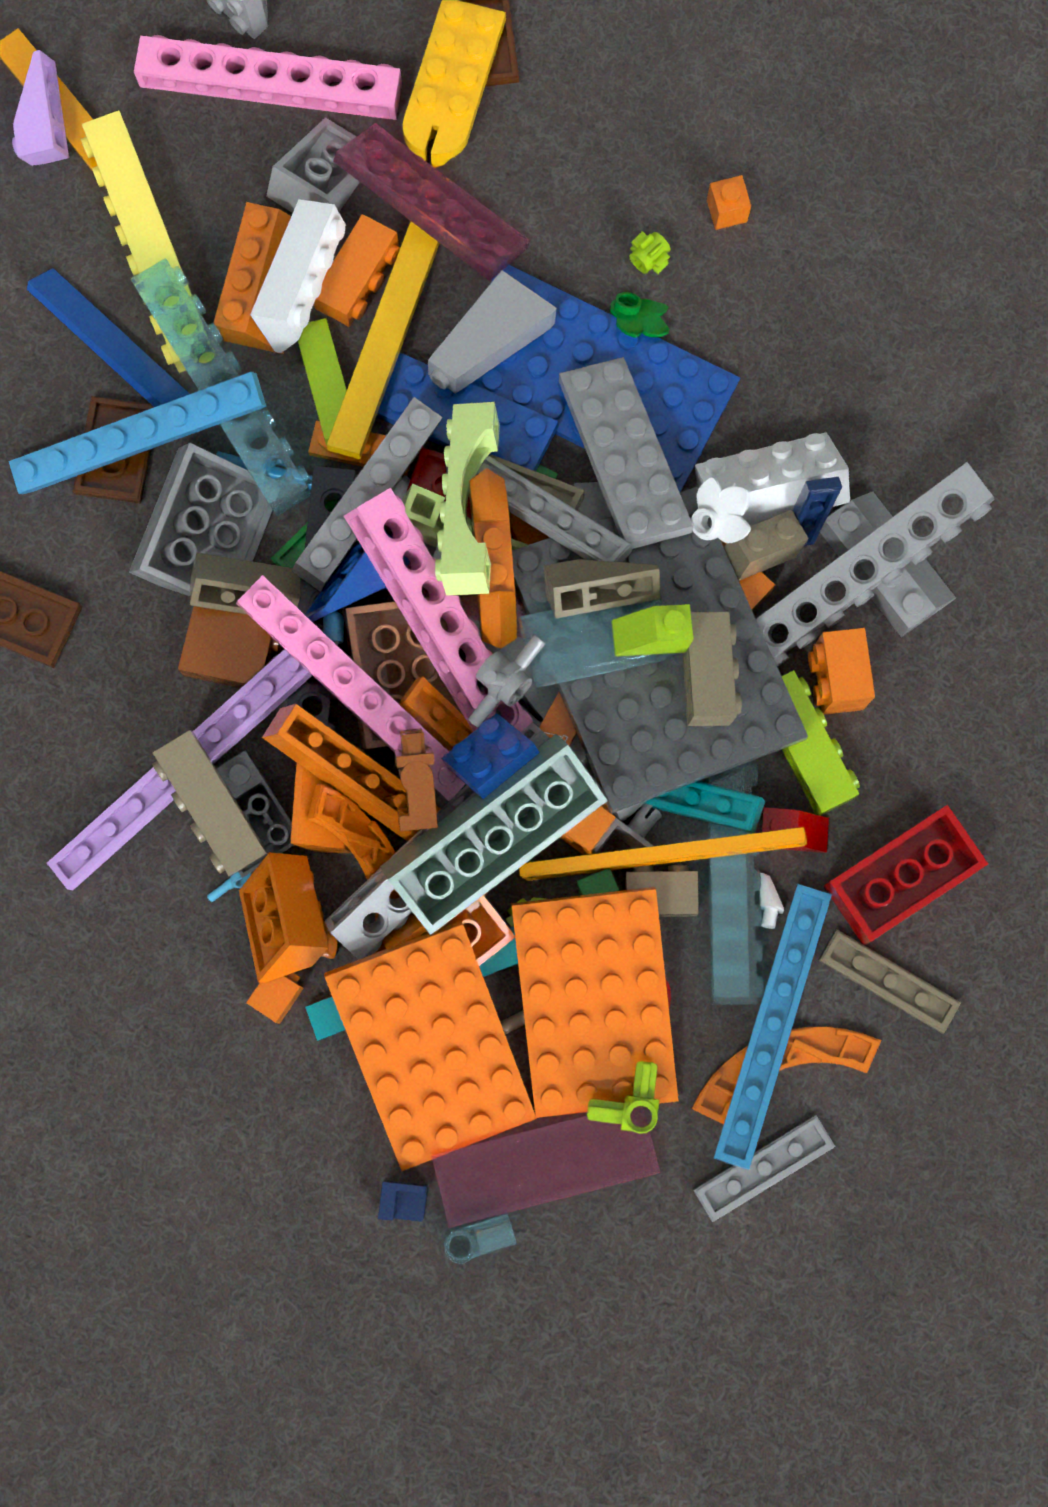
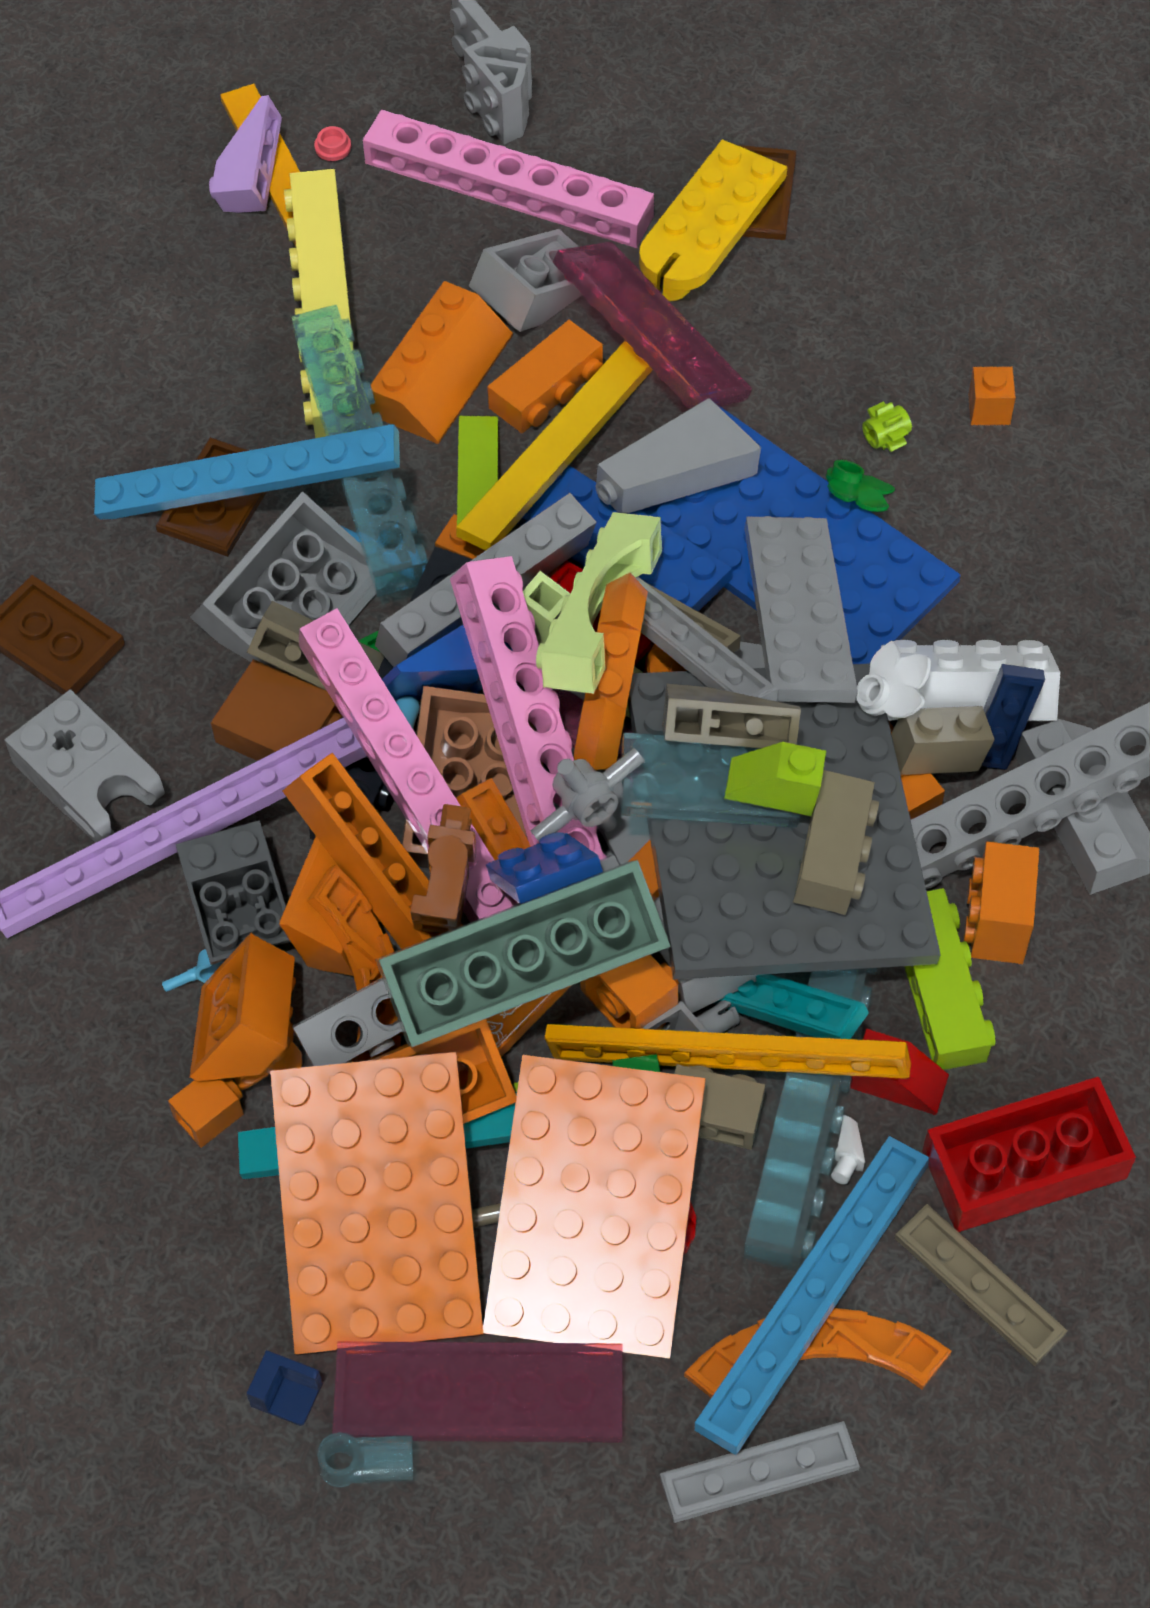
camera: 15 degrees right, 20 degrees down
blue tile [27,268,190,407] -> none
dark tan brick [152,730,268,876] -> none
white slope [250,199,346,353] -> none
lime axle [587,1061,659,1134] -> none
none -> light grey brick [4,689,165,843]
none -> coral plate [314,126,351,161]

